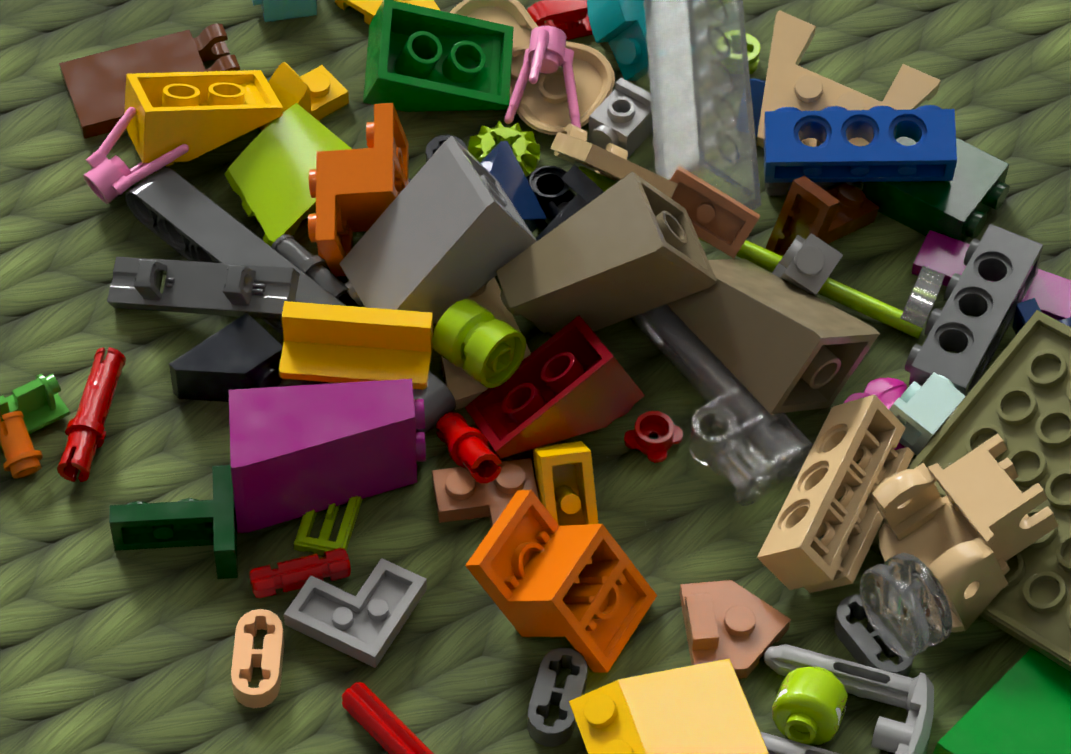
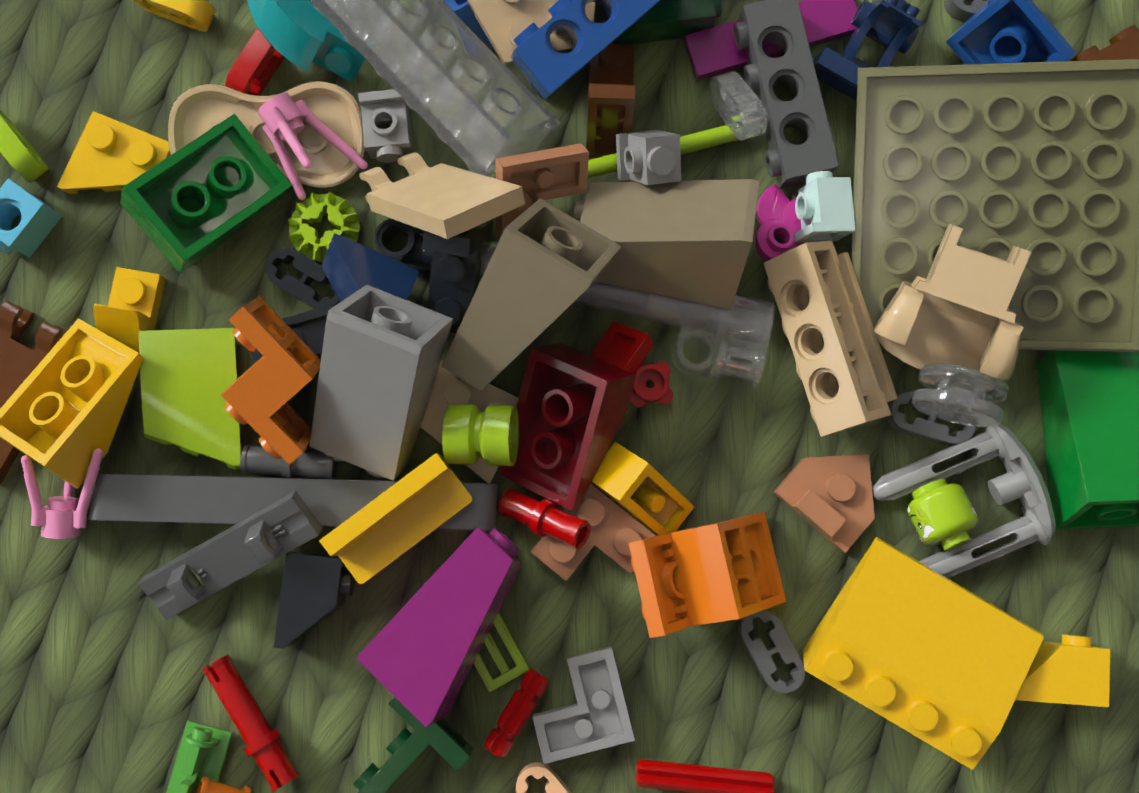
camera: 40 degrees left, 30 degrees up
none -> red plate [590,322,654,374]

